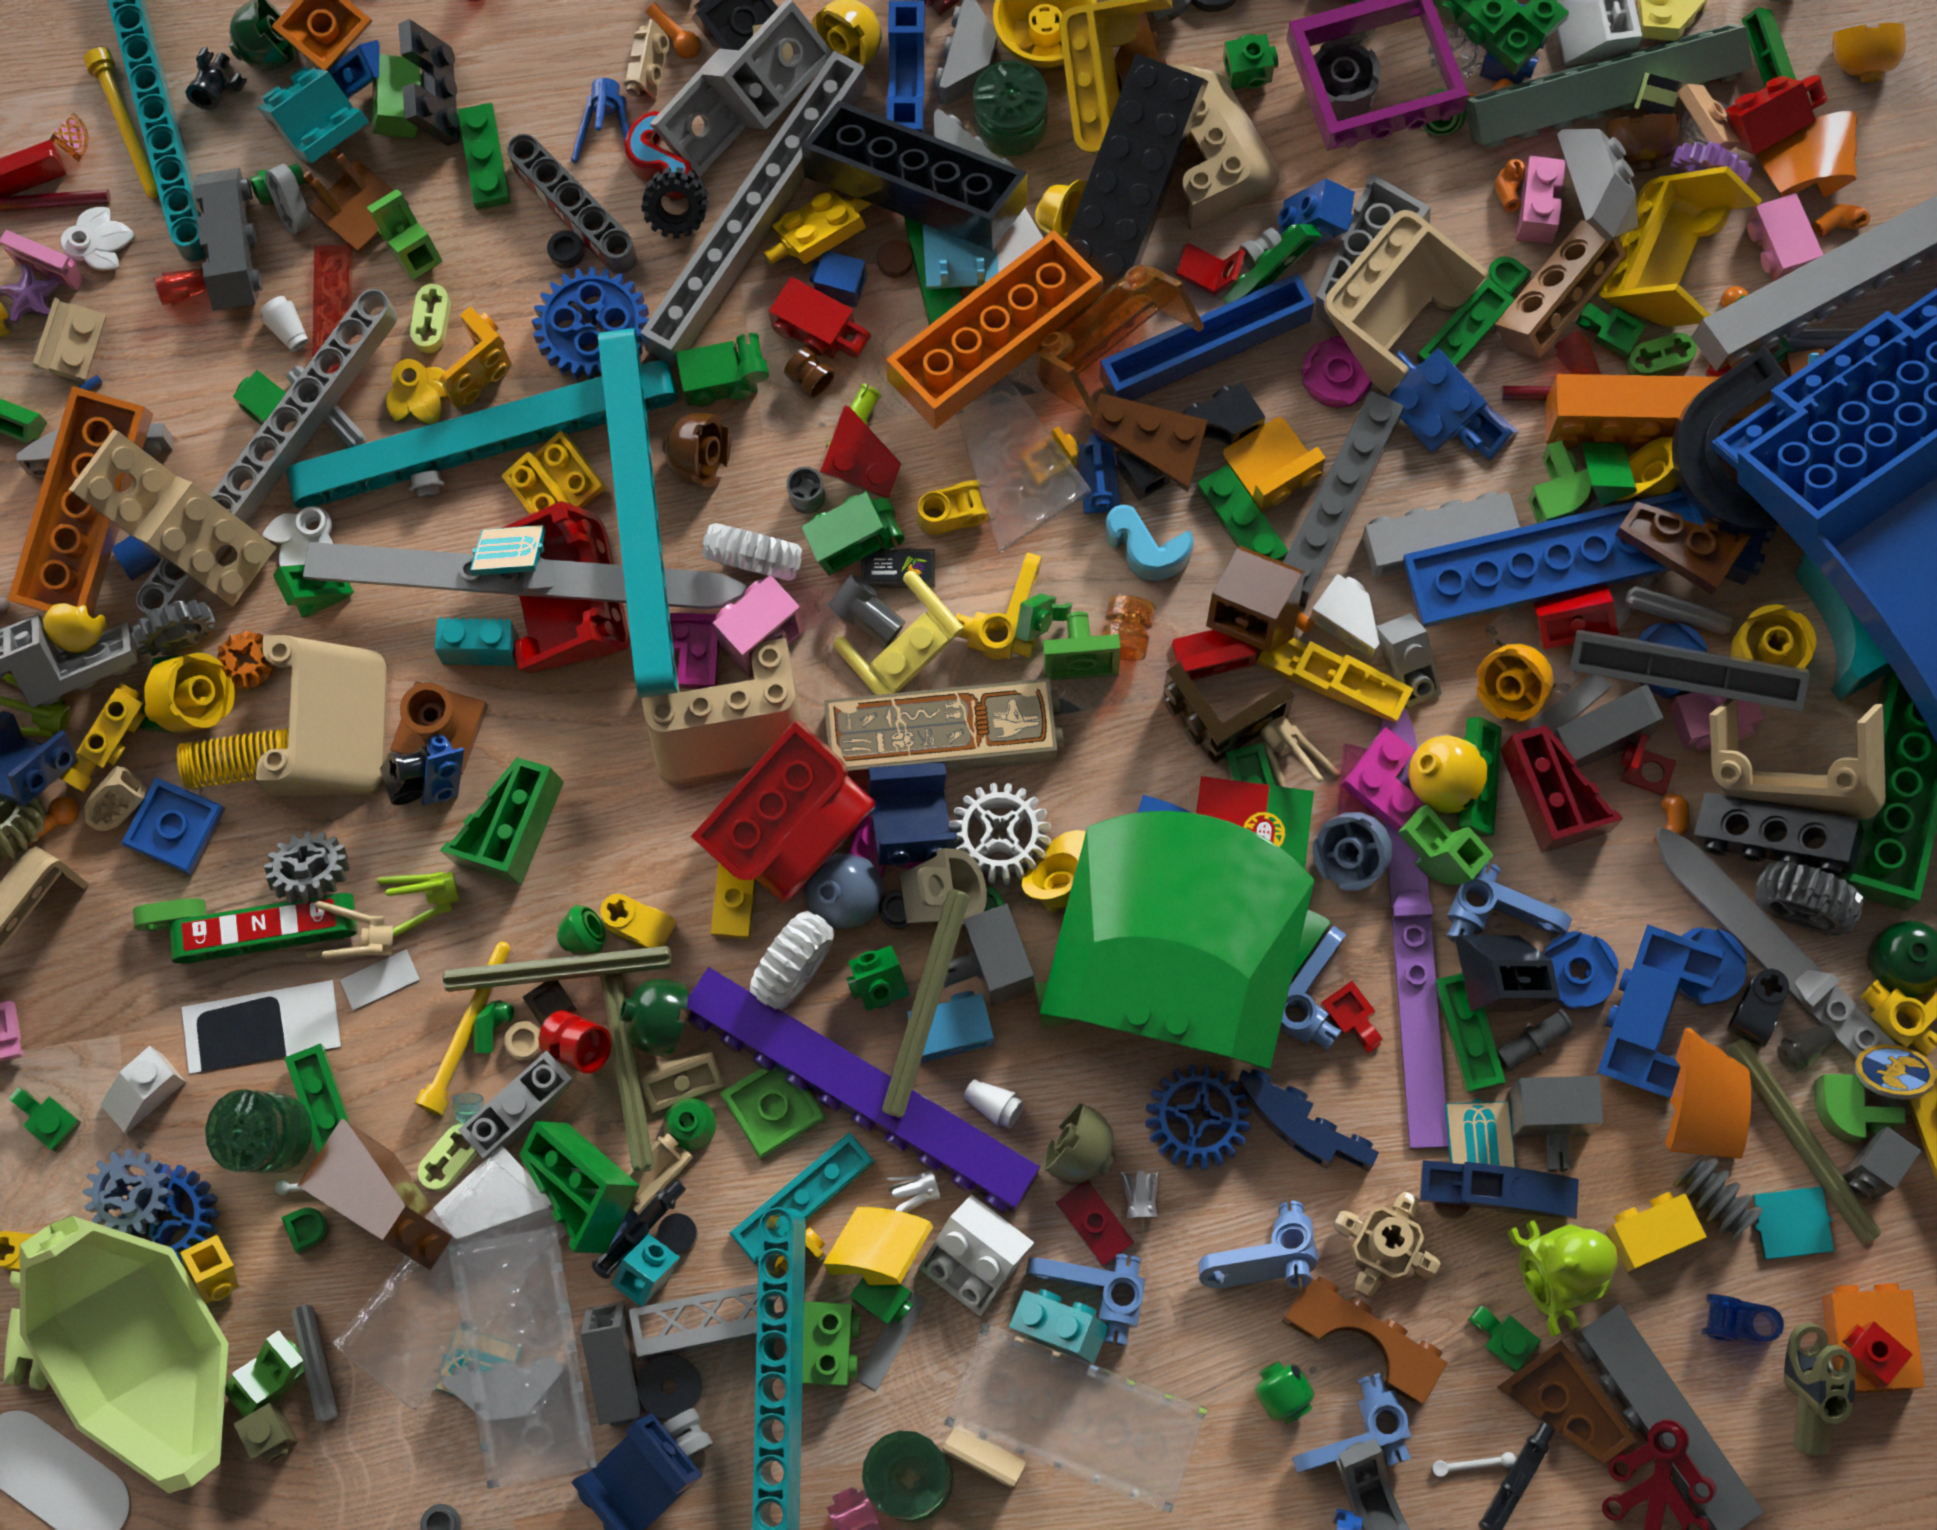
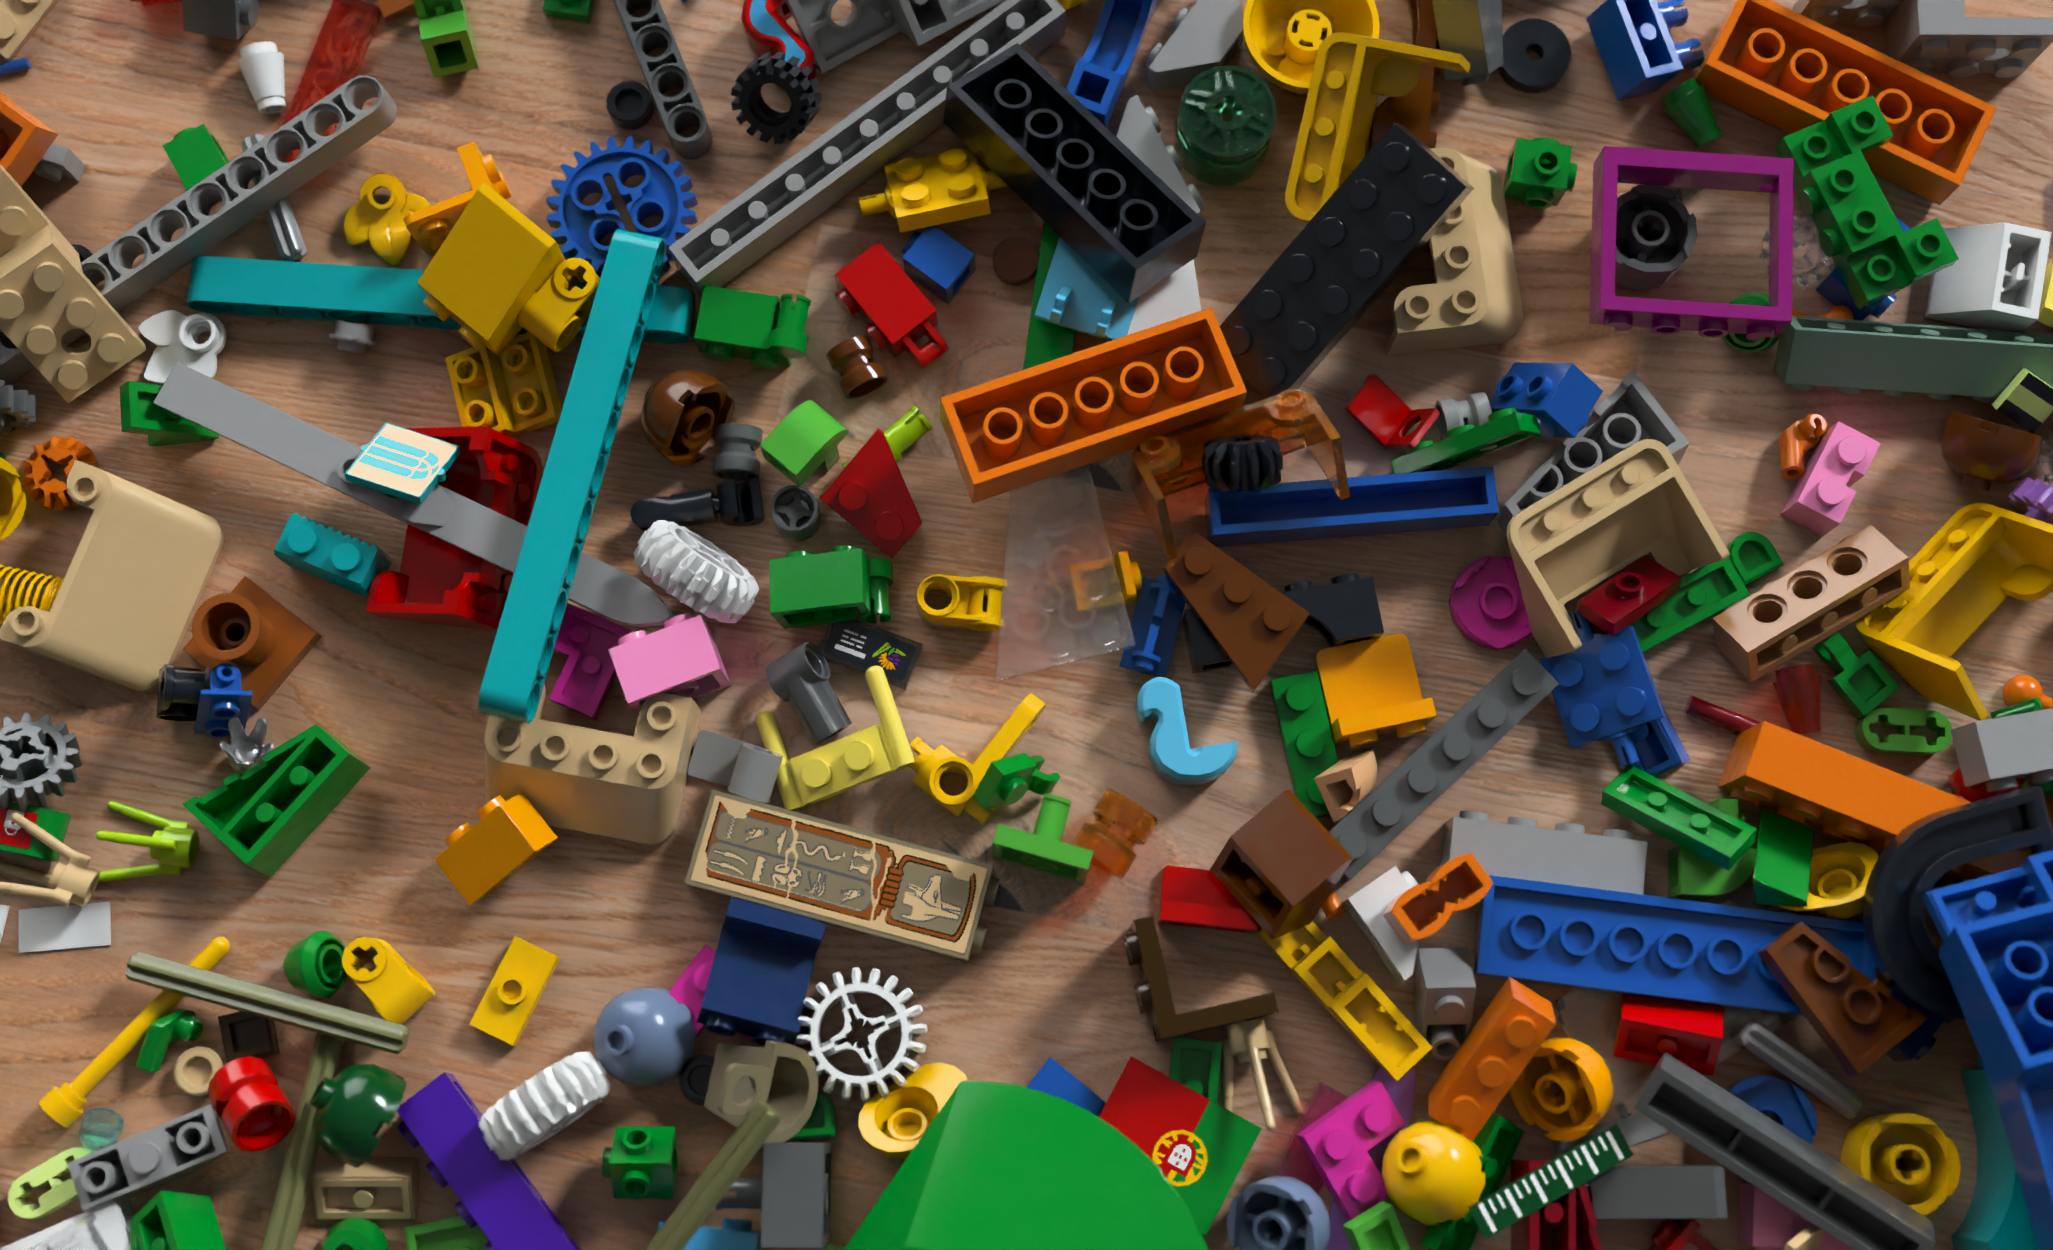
camera: 15 degrees right, 5 degrees up
yellowish green beam [410,284,451,354] -> none
red brick [690,721,875,903] -> none
yellow piece [1035,179,1087,241] -> none
light grey wedge [1557,129,1638,242] -> none
none -> flat silver piece [220,717,273,773]
none -> yellow slope [417,183,569,355]
none -> light orange brick [434,792,558,906]
none -> yellow piece [517,258,600,353]
none -> black piece [630,476,764,532]
none -> light grey panel [687,730,783,803]
none -> dark grey wheel [712,423,763,481]
none -> bright green brick [760,400,849,488]
none -> black gear [1202,434,1283,492]
none -> light nougat brick [1314,748,1377,822]
none -> orange brick [1383,853,1493,944]
none -> orange brick [1428,977,1556,1142]
none -> dark green sticker [1468,1124,1633,1240]
none -> dark red plate [1578,555,1681,636]
none -> green plate [1601,765,1757,871]

